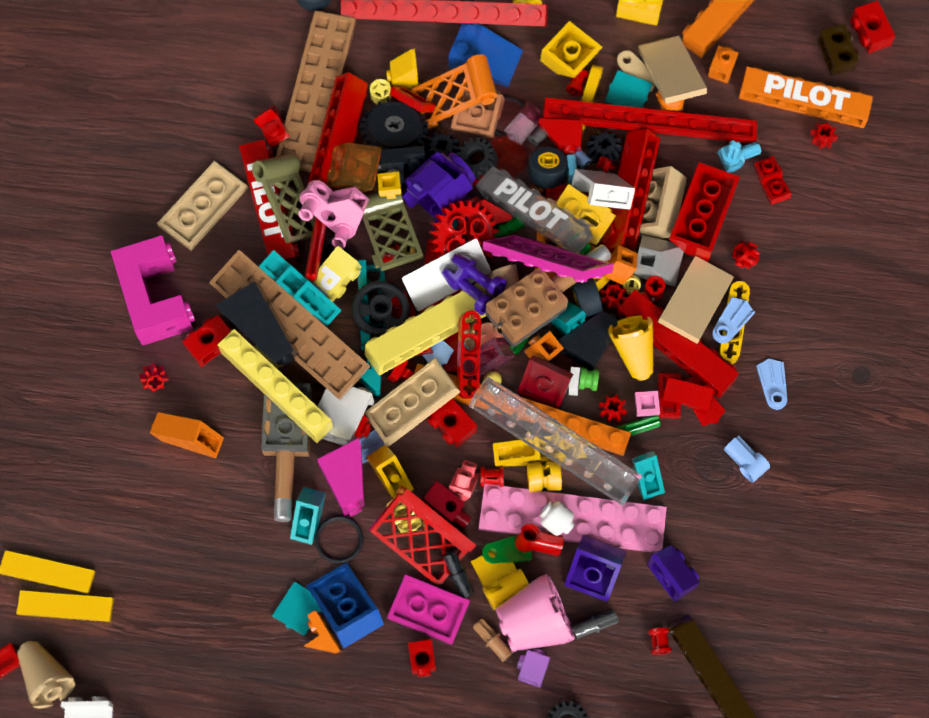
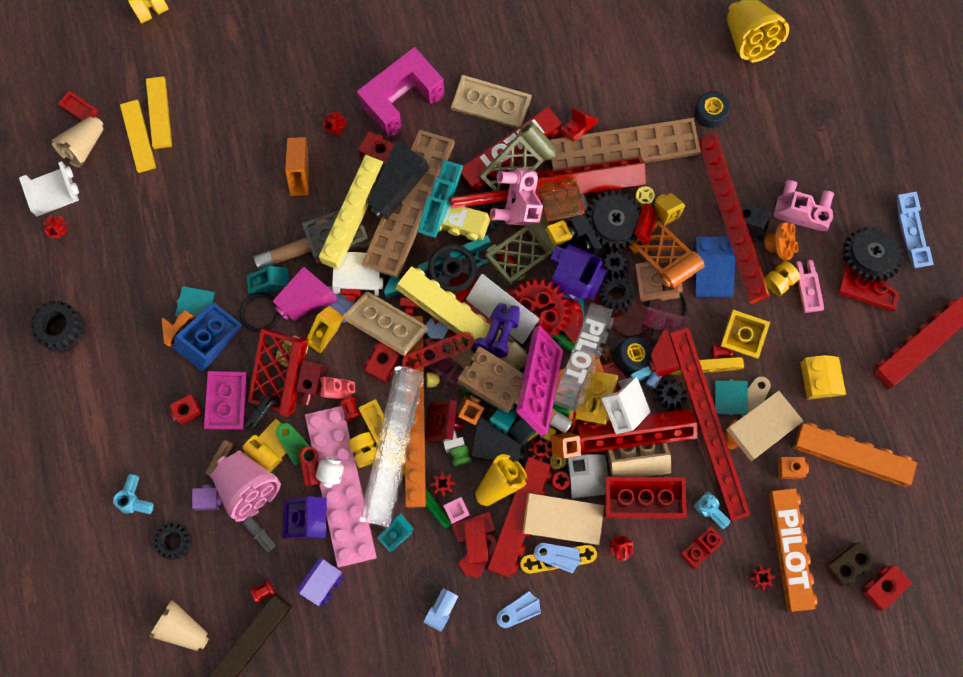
camera: 70 degrees right, 5 degrees up
red hand [596,157,618,173] -> none

